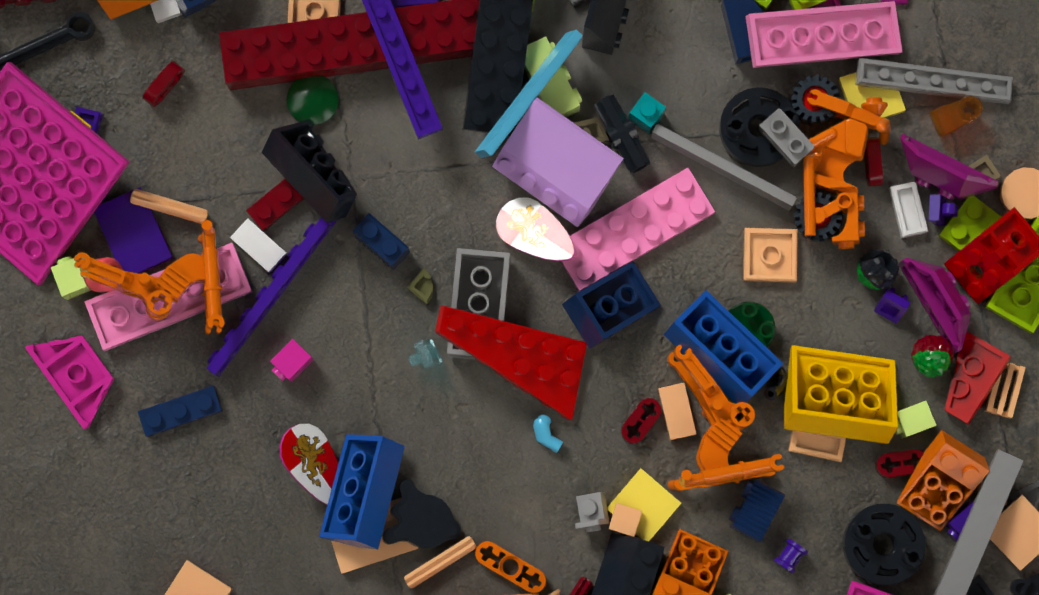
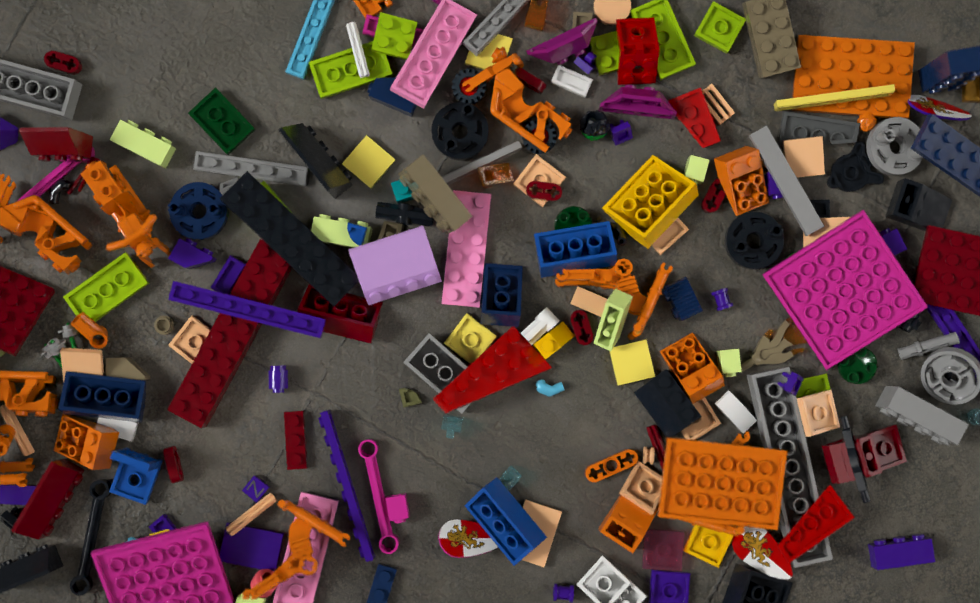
camera: 55 degrees left, 5 degrees up
white tile [230,218,287,273] -> none
black wedge [261,119,357,223] -> none
dark green dish [287,76,339,125] -> none
dark blue brick [353,213,410,270] -> none
black tile [382,480,461,549] -> none
light nougat axle [404,536,477,588] -> none
medium azure tile [475,30,583,158] -> none
shield [496,198,575,261] -> none
light grey bracket [575,492,610,533] -> none
light nougat tile [608,503,642,537] -> none
light grey bracket [759,109,814,168] -> none
piece [911,335,953,377] -> none
none -> blue bracket [109,448,163,505]
none -> dark purple tile [242,475,270,503]
none -> dark purple brick [268,365,288,393]
none -> dark red slope [298,284,383,344]
none -> light yellow tile [342,135,396,189]
none -> blue tile [347,223,367,246]
none -> dark pink piece [358,439,399,554]
none -> dark tan brick [398,154,472,234]
none -> light yellow tile [444,313,497,364]
none -> clear orange slope [477,162,514,189]
none -> clear light blue slope [499,465,522,490]
none -> white piece [521,307,560,345]
none -> dark red beam [526,181,562,202]
none -> yellow slope [533,321,574,360]
none -> yellowish green brick [594,288,633,351]

